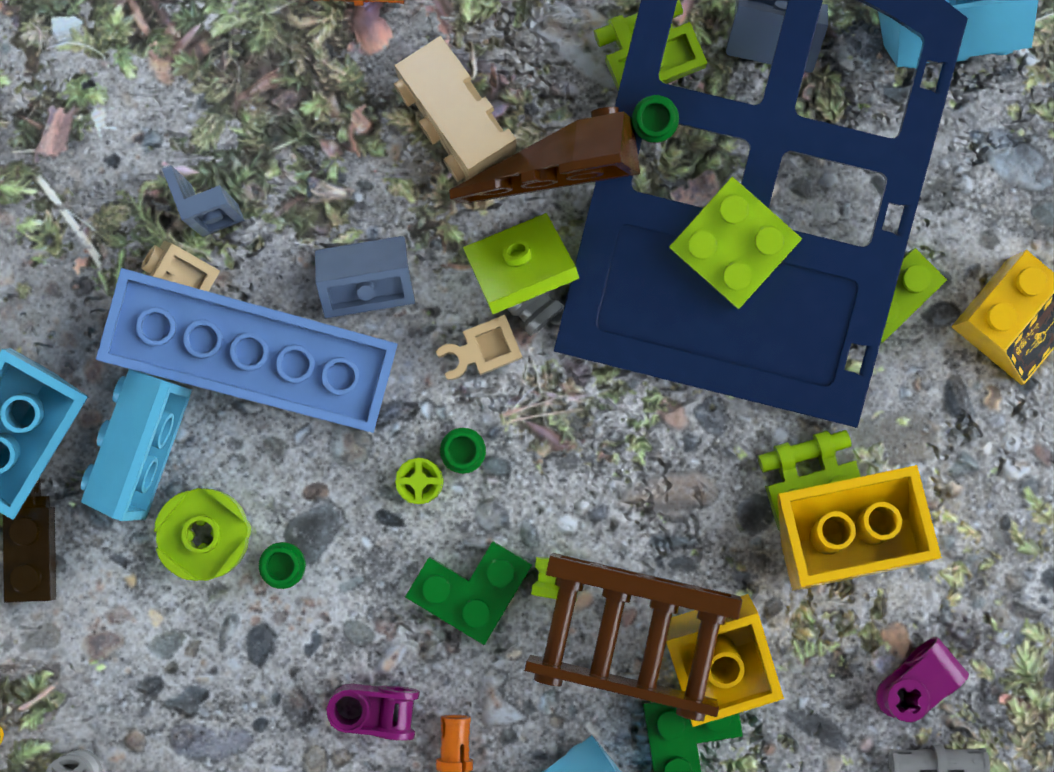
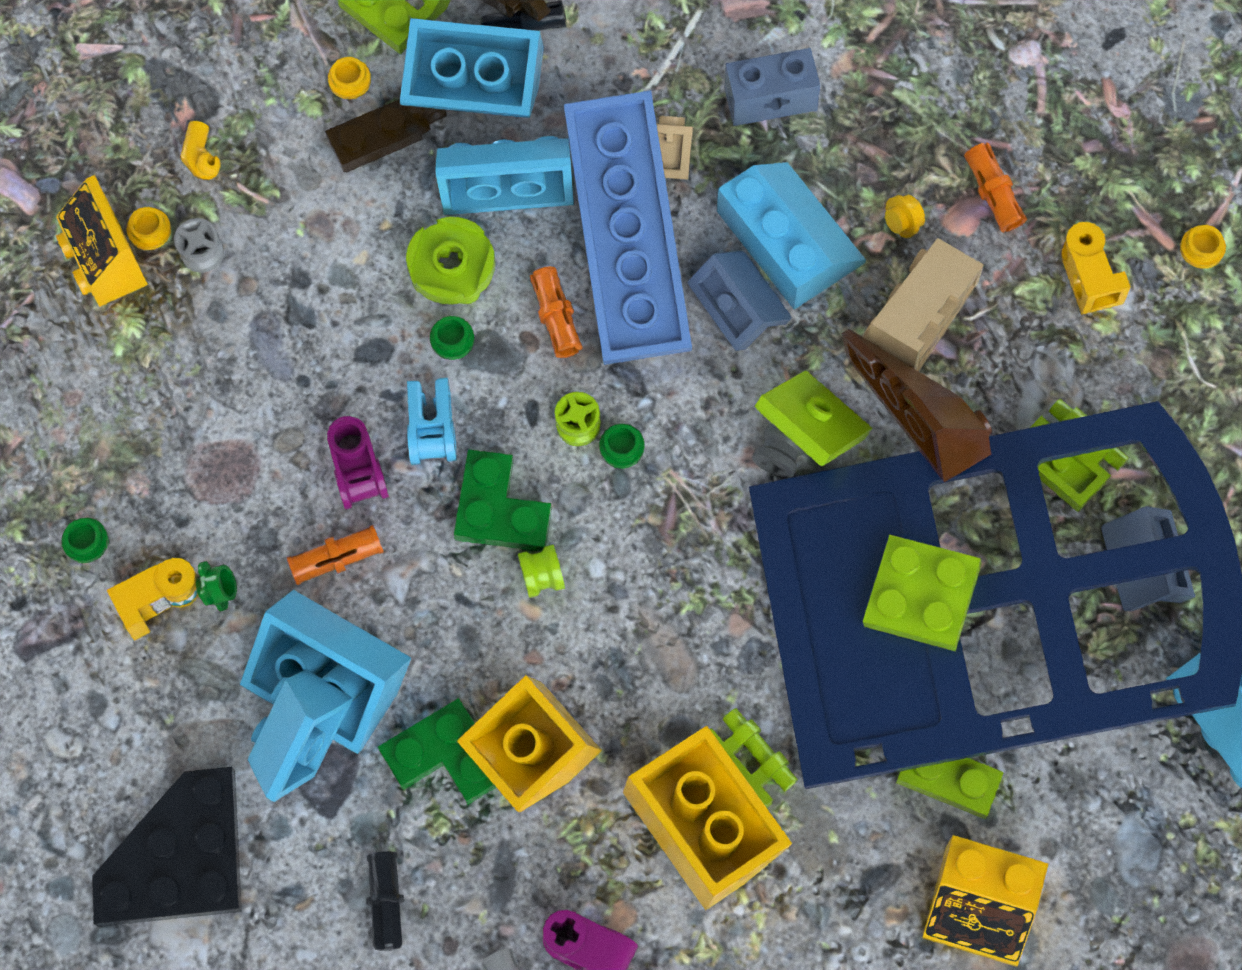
camera: 75 degrees right, 15 degrees down
sand blue panel [162,165,245,237] -> none
tan plate [435,315,523,380] -> none
reddish brown fence [524,553,742,721] -> none
green plate [632,95,679,143] -> none
none -> medium azure piece [407,378,457,465]
none -> orange pin [529,266,583,358]
none -> medium azure slope [717,162,866,310]
none -> sand blue brick [724,48,821,126]
none -> yellow plate [885,195,925,238]

